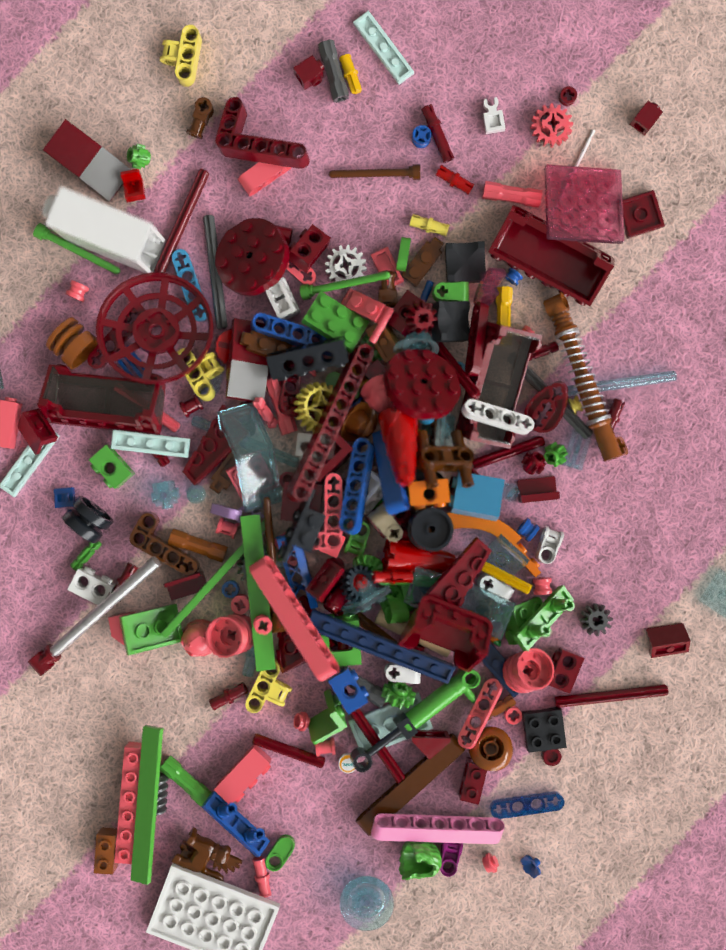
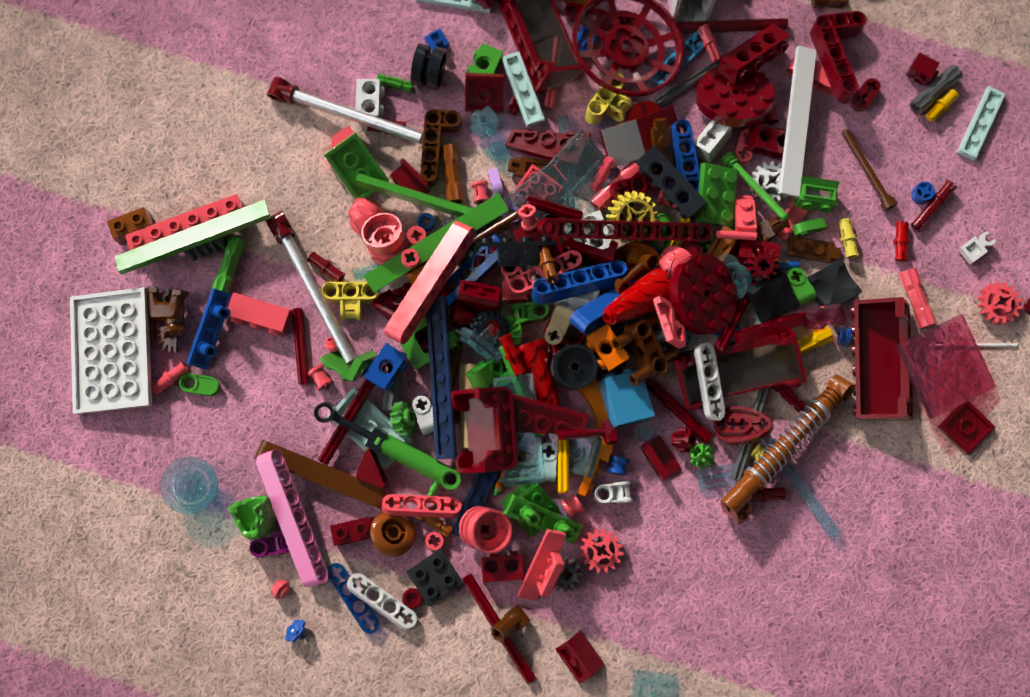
camera: 65 degrees right, 10 degrees down
dark red bush [179,394,204,418] -> none
white tile [339,753,358,773] -> none
none -> flat silver piece [265,210,356,365]
none -> white beam [347,573,417,630]
none -> dark red tile [465,73,504,113]
none -> reddish brown piece [490,604,531,643]
none -> coral bracket [517,529,567,601]
none -> coral bush [518,204,539,231]
none -> dark red axle [525,196,583,219]
none -> dark orange pin [539,245,559,284]
none -> dark red piece [558,419,618,445]
none -> coral gear [579,528,623,573]
none -> reddish brown bar [615,254,659,295]
none -> coral wing [653,296,686,349]
none -> coral axle [698,24,722,63]
none -> dark red brick [718,23,790,84]
none -> white tile [778,46,817,198]
none -> bright green window [794,176,840,213]
none -> dark red beam [851,78,881,112]

